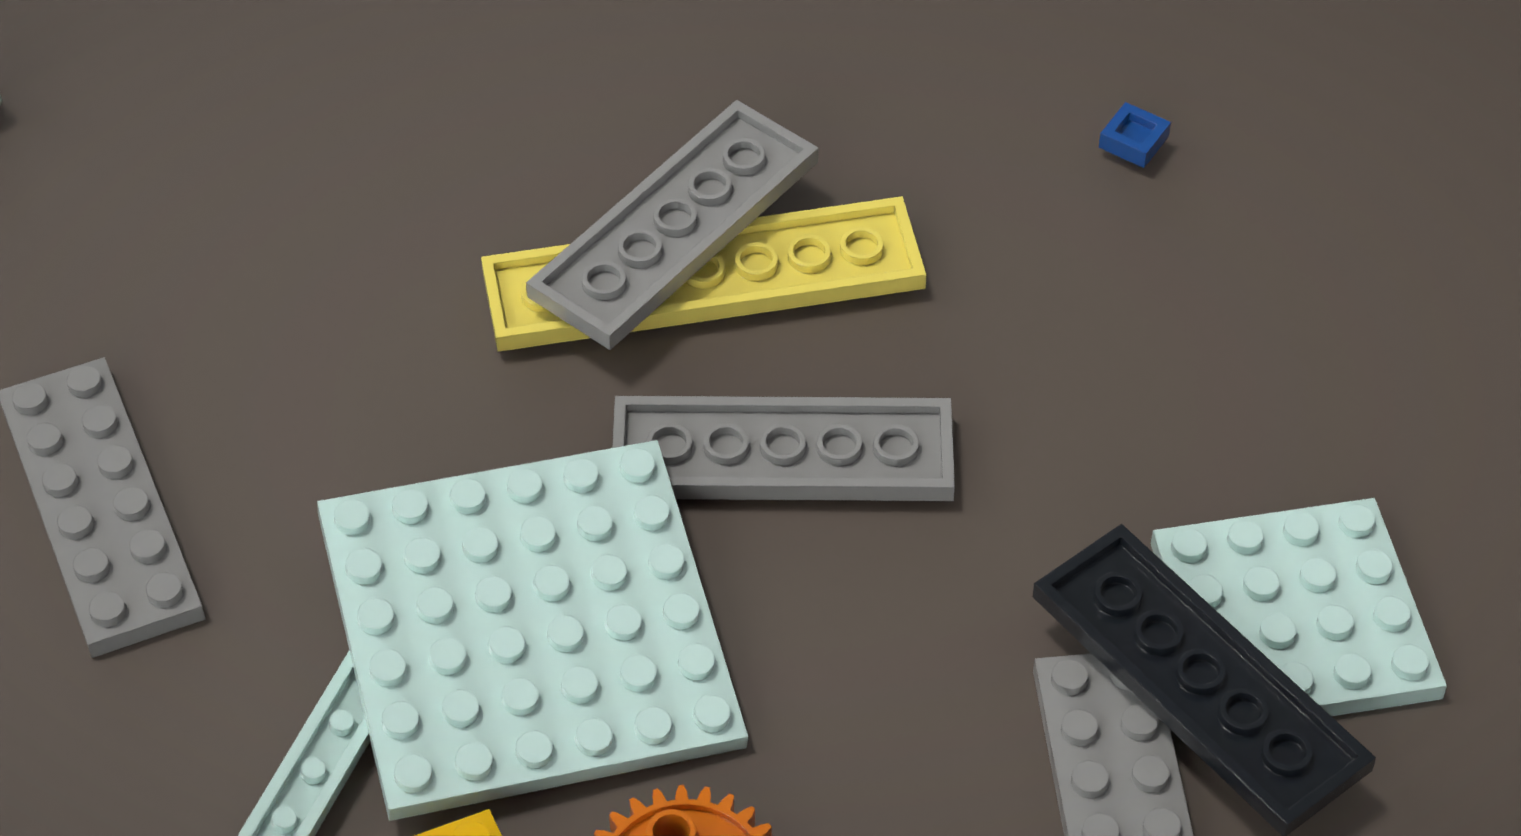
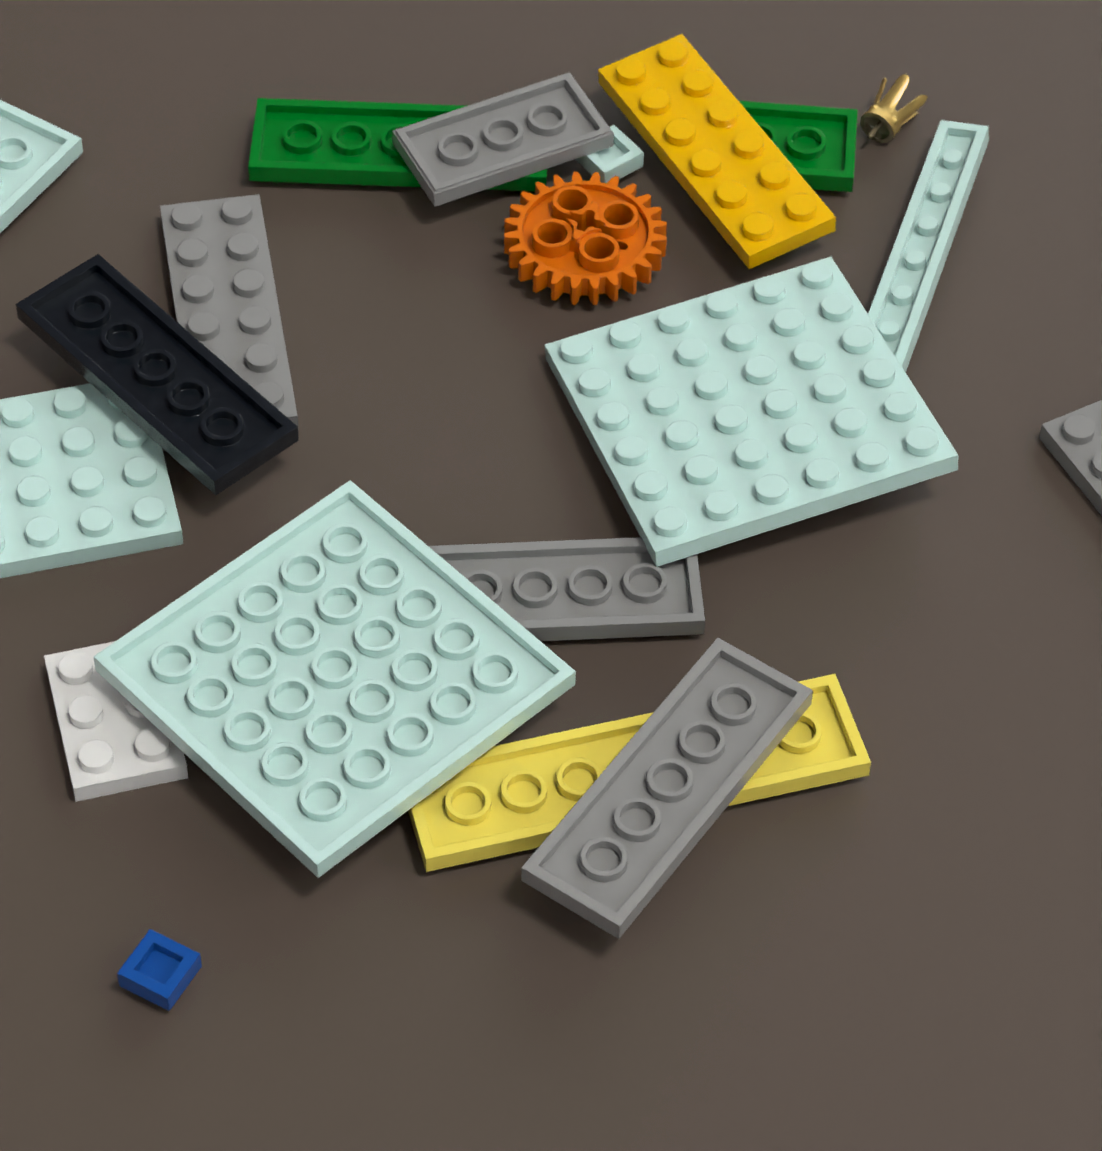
camera: 175 degrees right, 0 degrees up
none -> white plate [44,641,188,802]
none -> light aqua plate [93,480,576,878]

